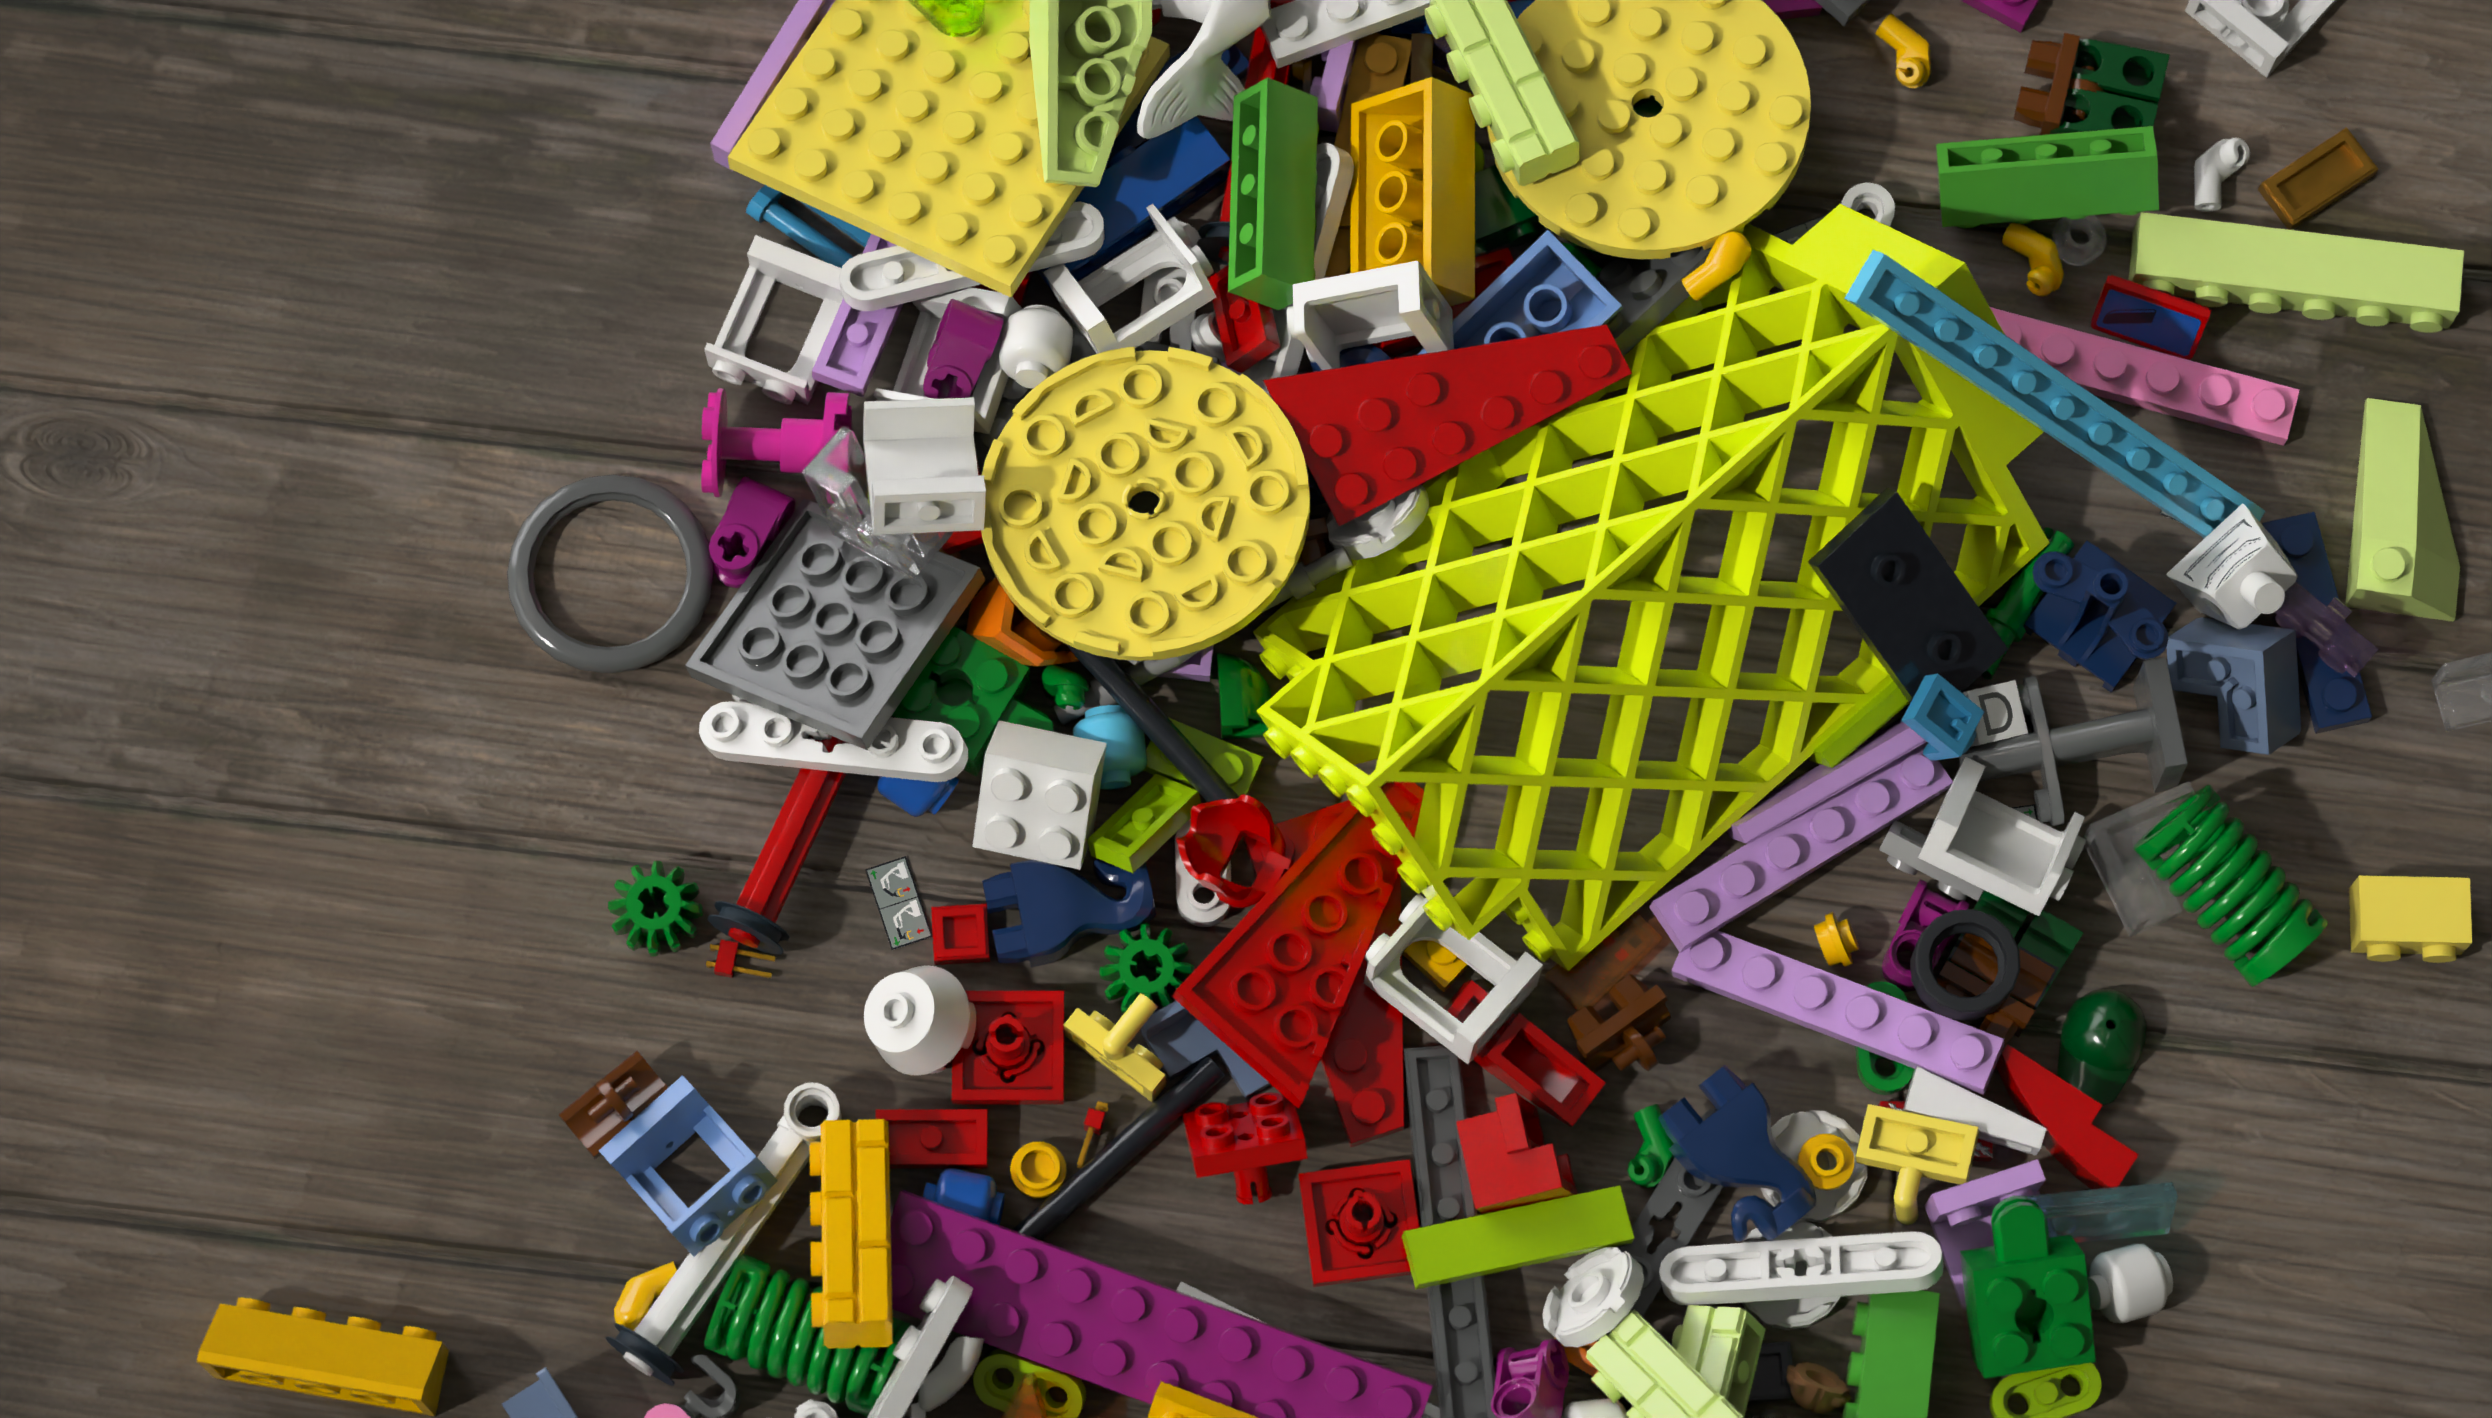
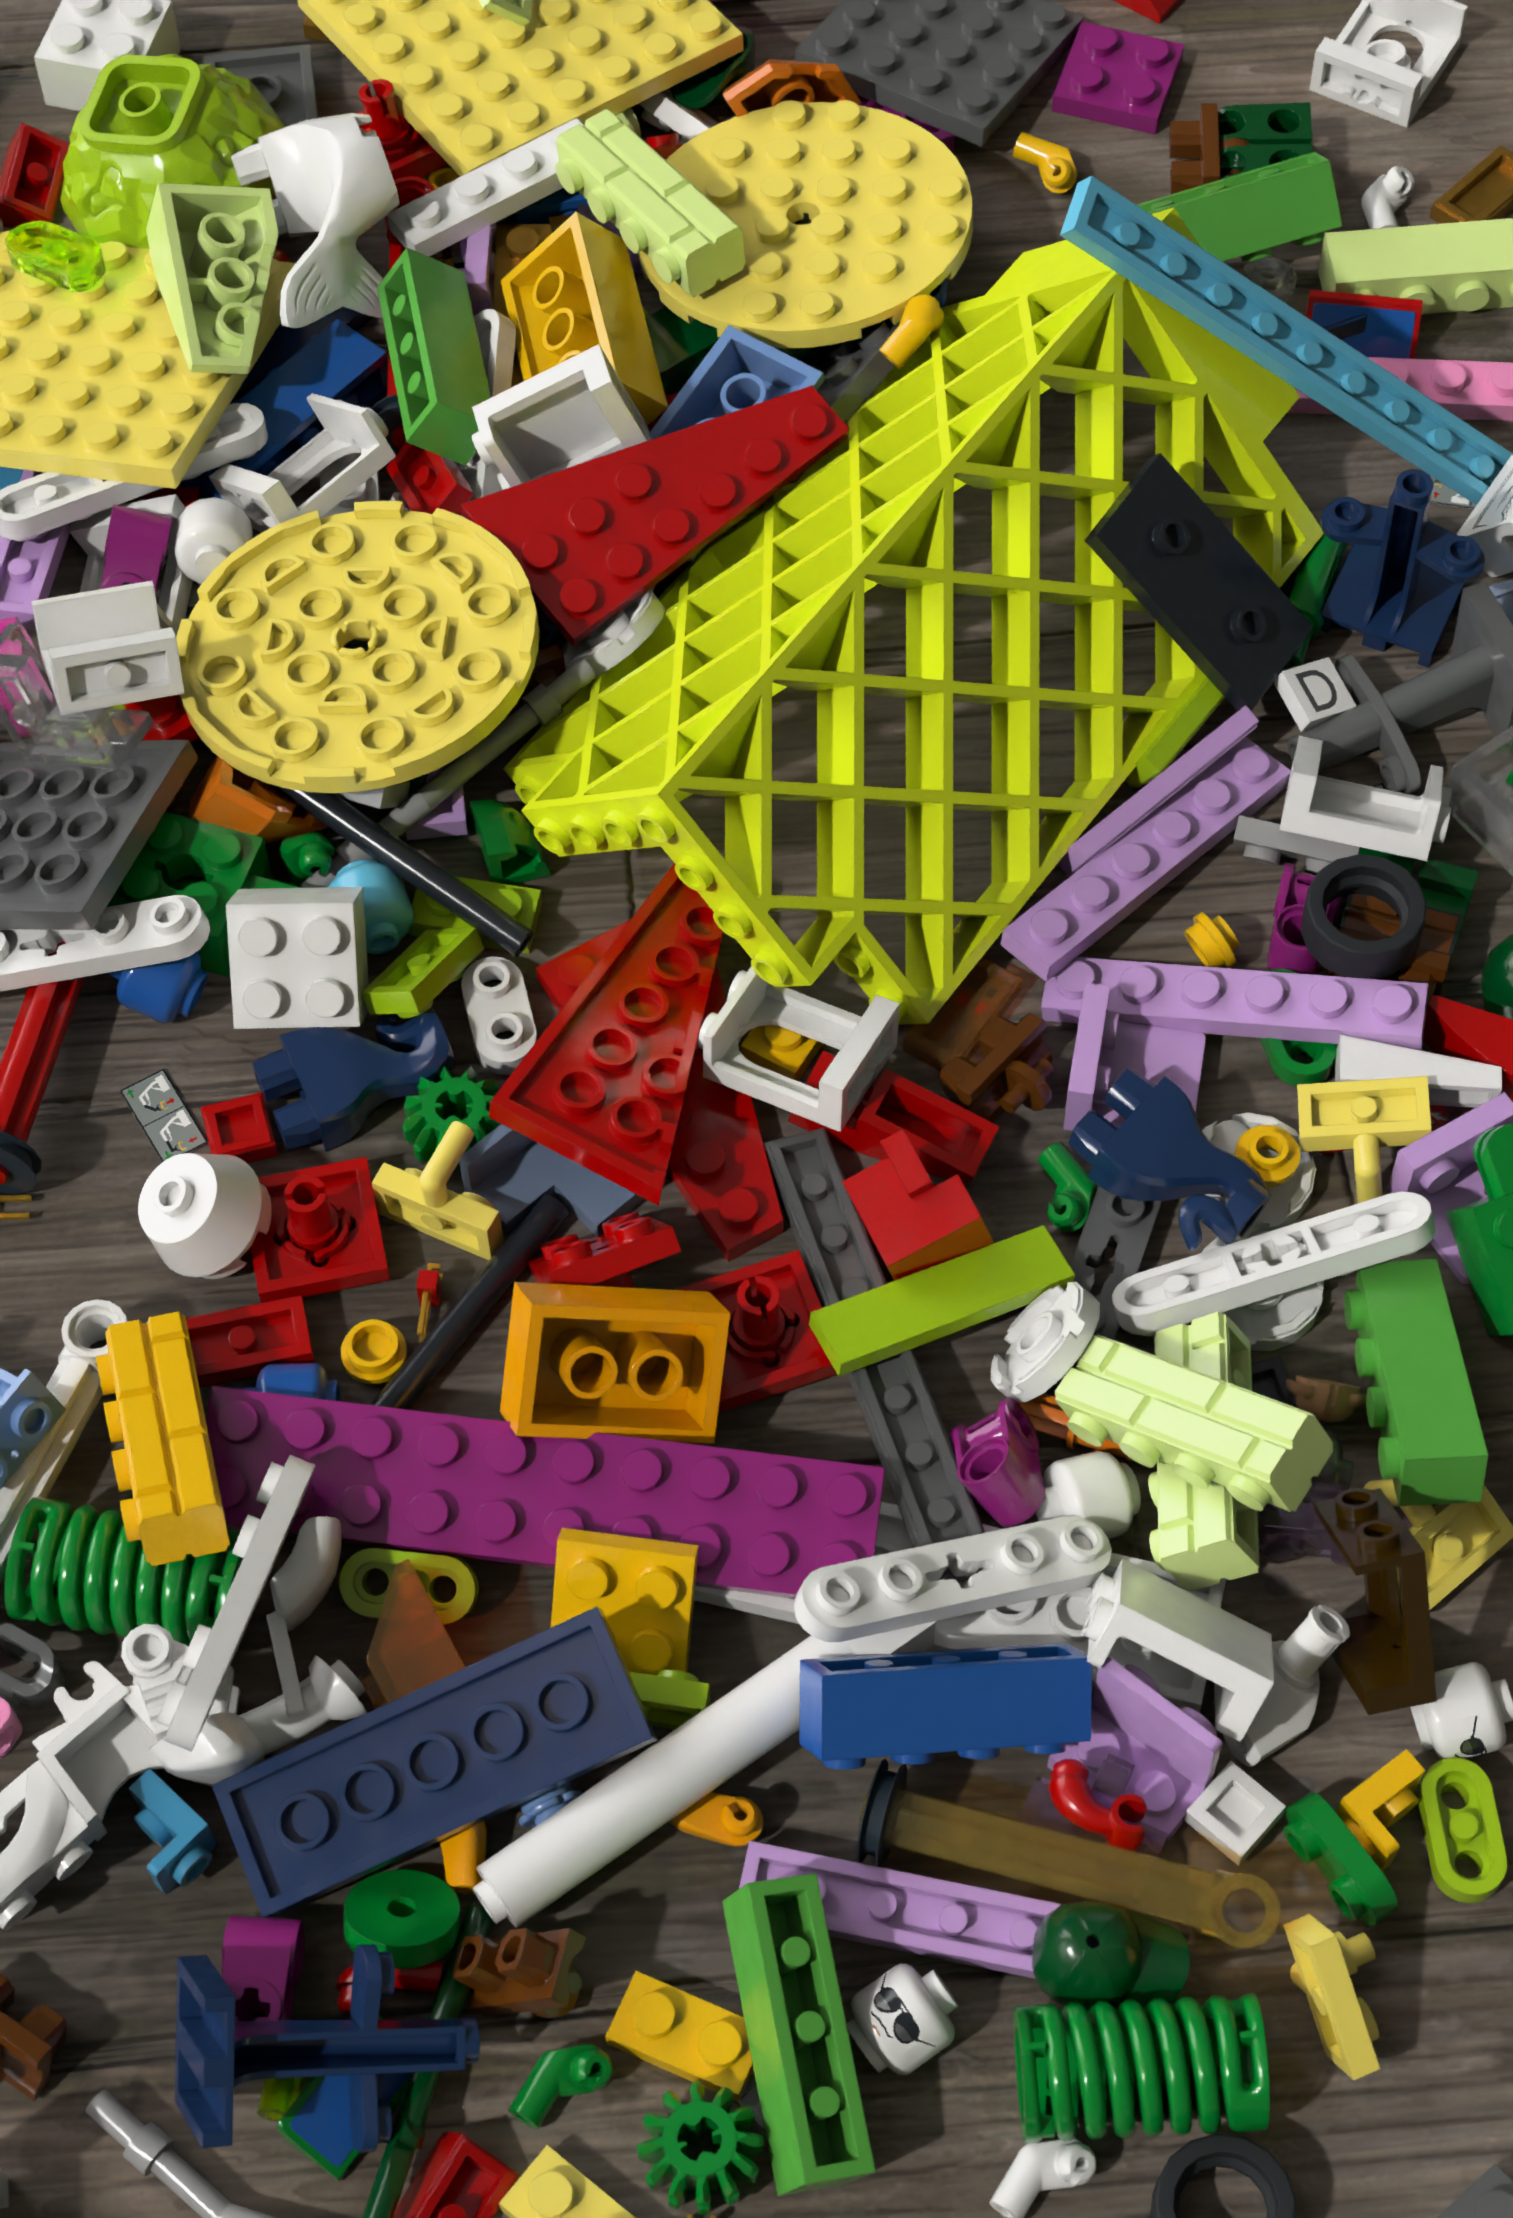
camera: 10 degrees left, 15 degrees down
red helmet [1176,794,1294,908] -> none
dark azure bracket [1901,674,1984,761] -> none
none -> light orange brick [500,1282,730,1443]
none -> lavender bracket [1063,982,1206,1131]

